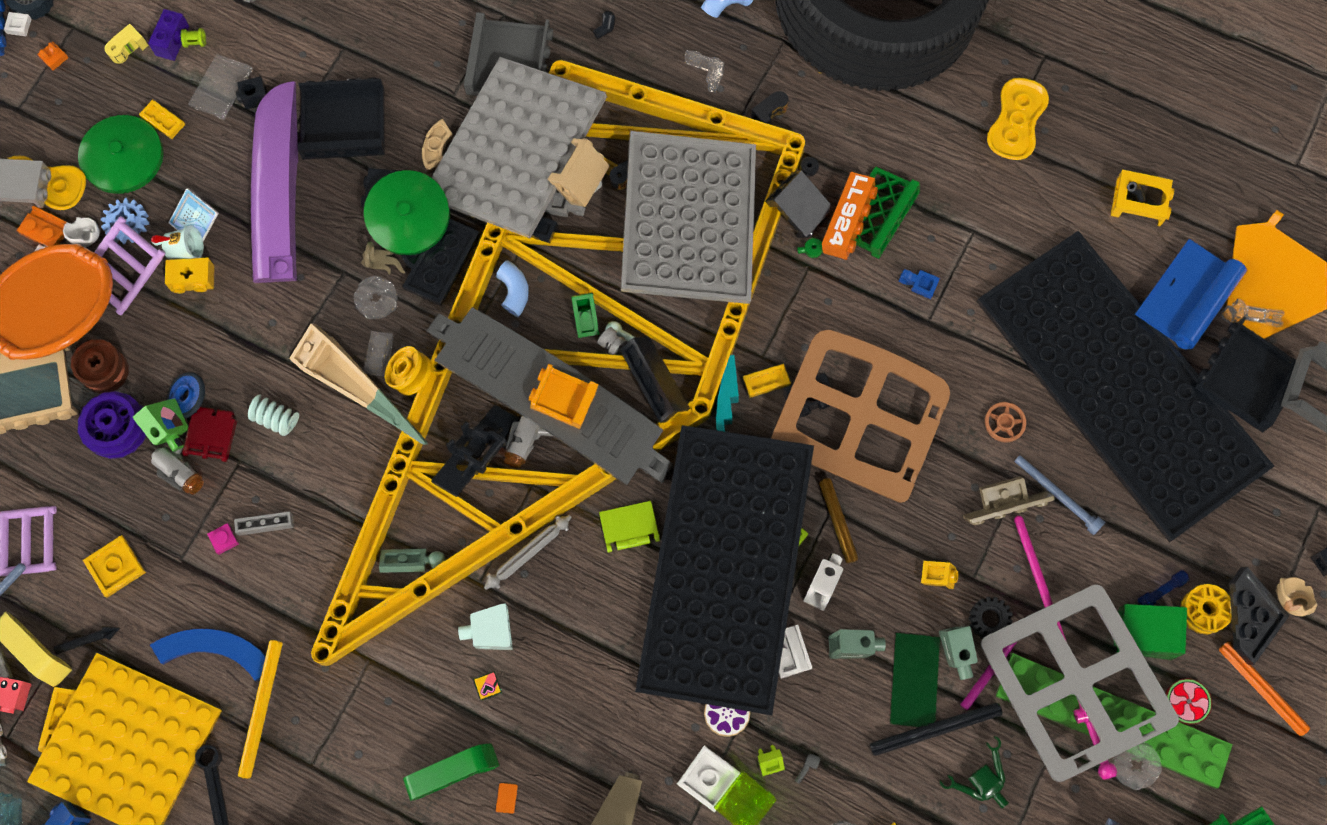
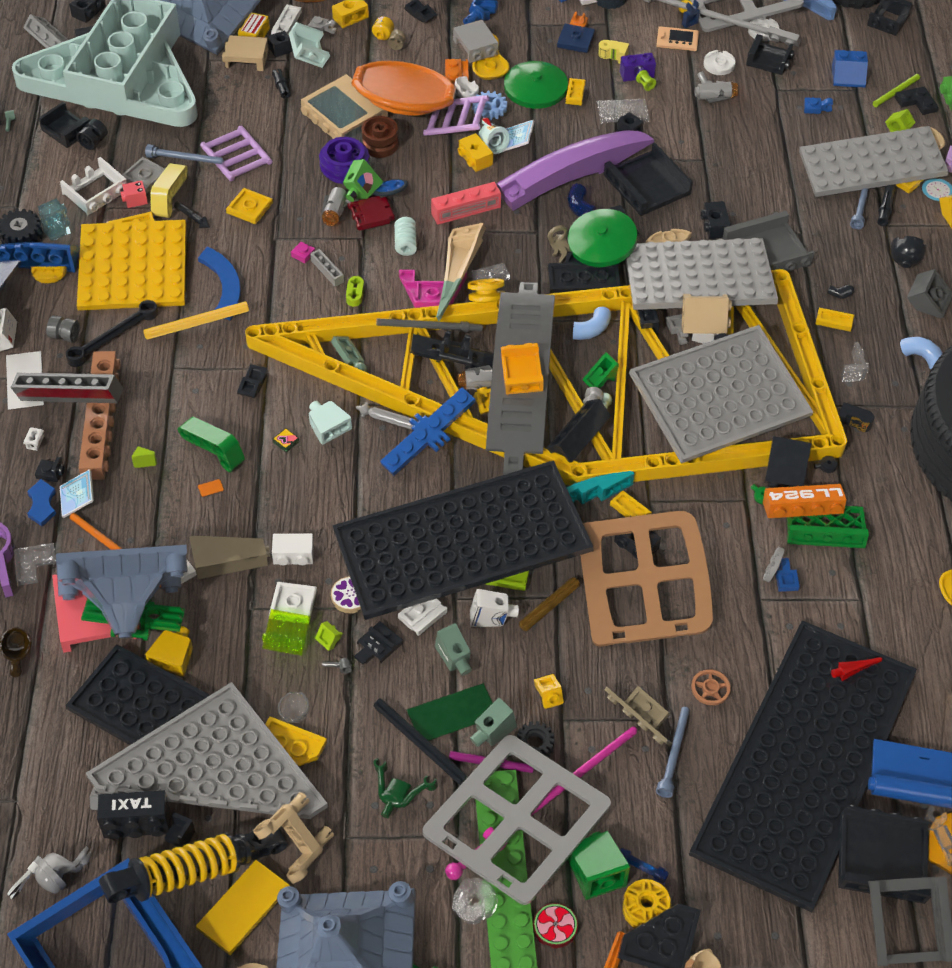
camera: 60 degrees right, 20 degrees down
clear plate [354,276,398,320] -> none
lime piece [599,501,660,553] -> none
none -> black slope [237,364,268,398]
none -> white brick [272,534,314,565]
none -> lime beam [346,276,364,307]
none -> black piece [354,621,403,664]
none -> dark grey bar [376,318,483,332]
none -> blue hinge [380,387,476,476]
none -> dark pink wing [399,270,467,308]
none -> coral brick [431,182,501,225]
none -> yellow bracket [473,387,491,415]
none -> dark blue plate [557,24,595,53]
none -> clear blue cylinder [567,183,596,217]
none -> black brick [700,201,731,239]
none -> light grey wheel [763,546,784,583]
none -> yellow plate [815,307,854,332]
none -> red piece [831,657,883,681]

